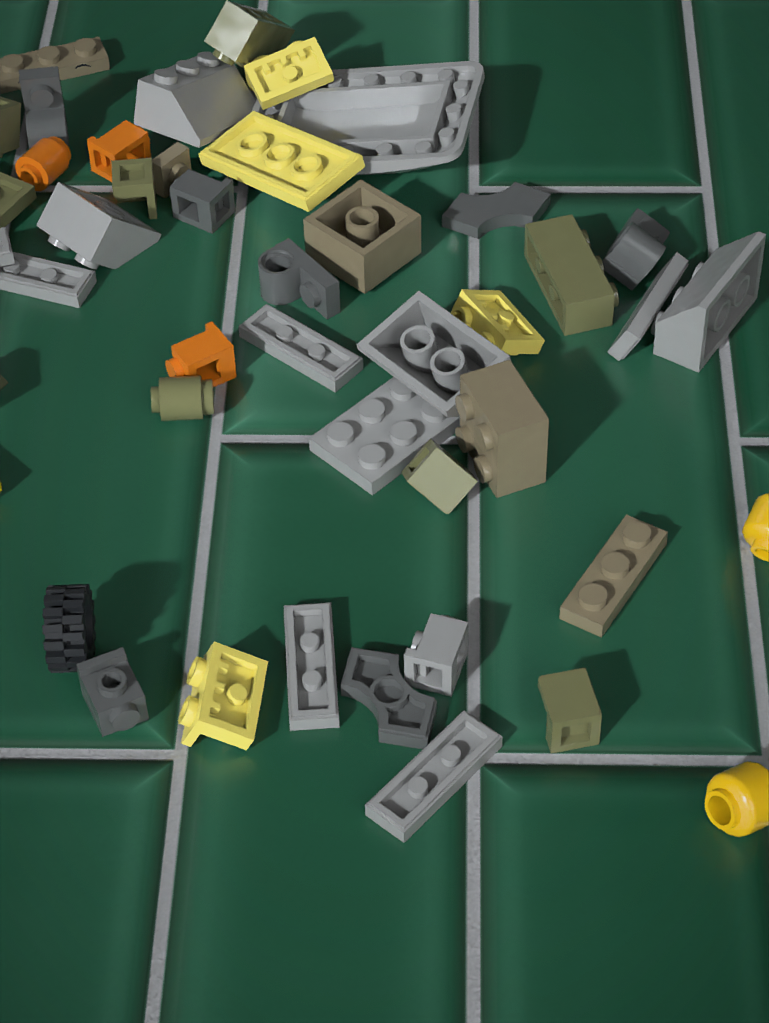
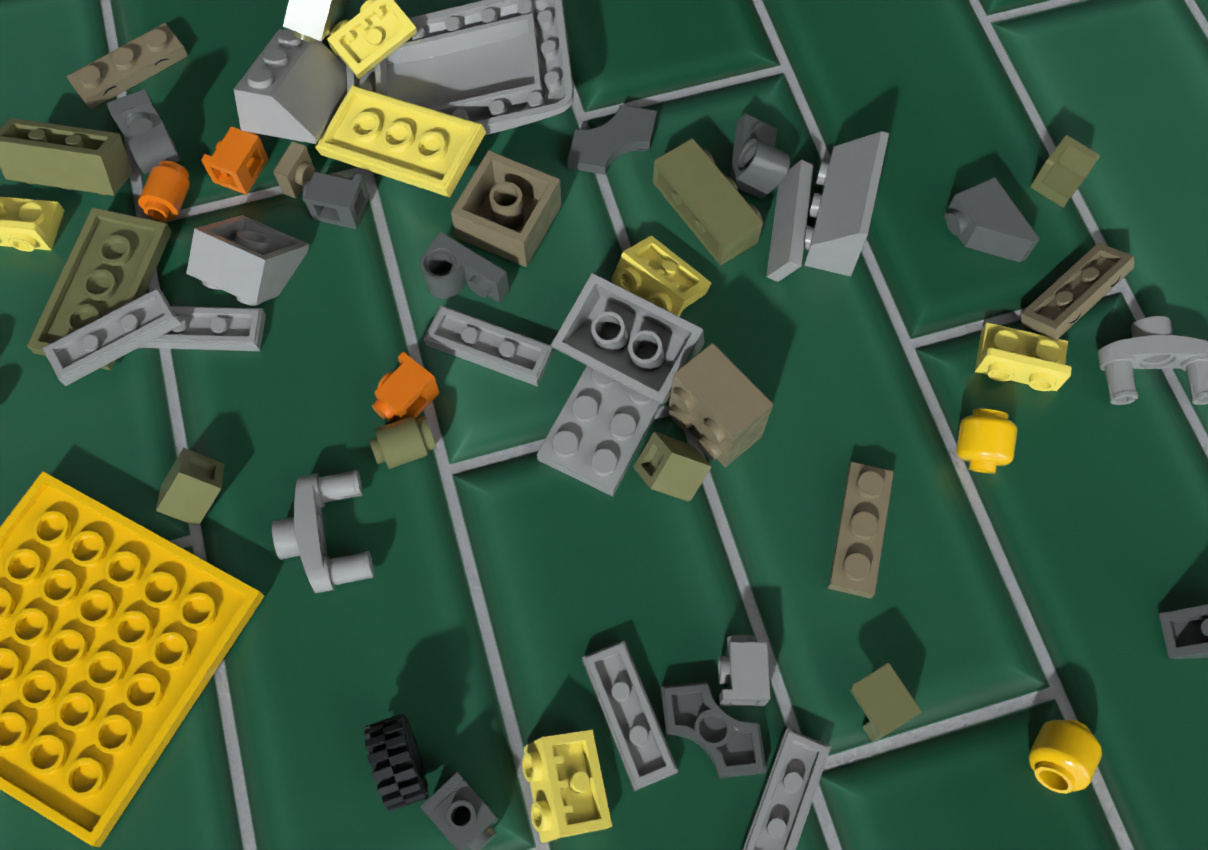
camera: 20 degrees left, 20 degrees up
olive panel [111,158,158,220] -> none
none -> light grey connector [272,470,374,594]

